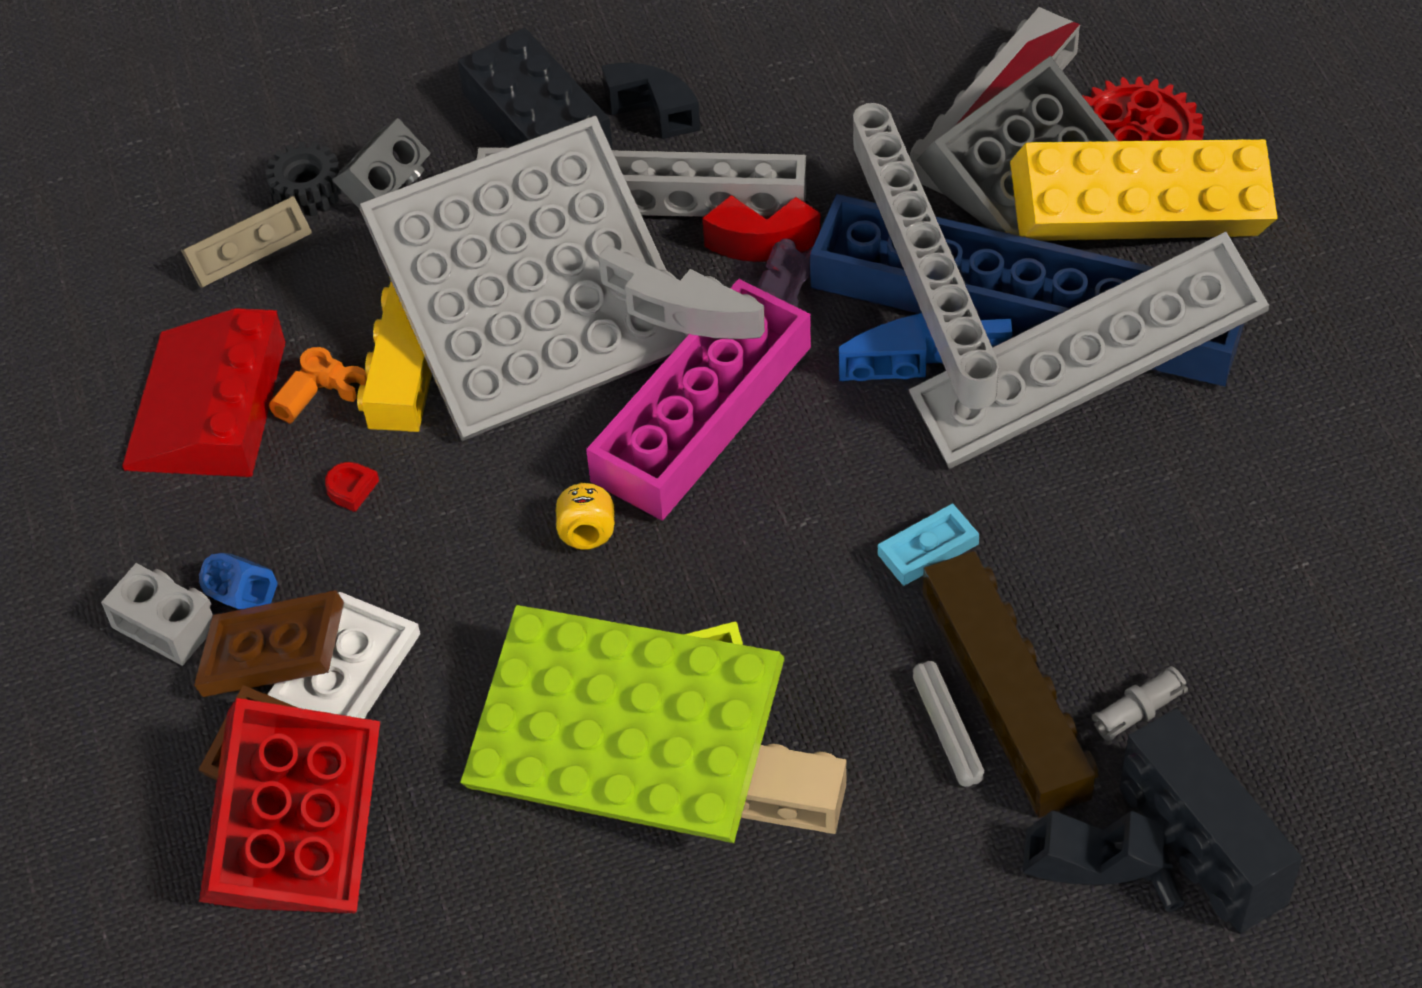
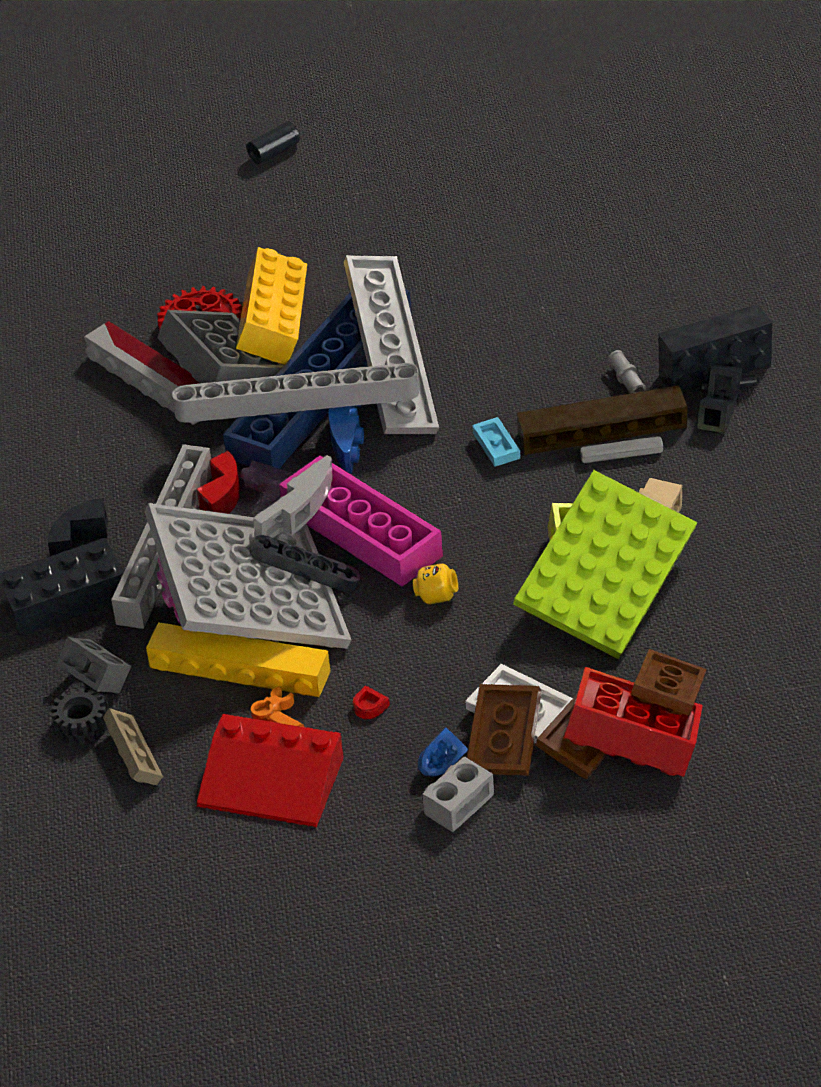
camera: 80 degrees left, 10 degrees down
none -> black beam [249,535,361,593]
none -> reddish brown plate [631,649,707,716]

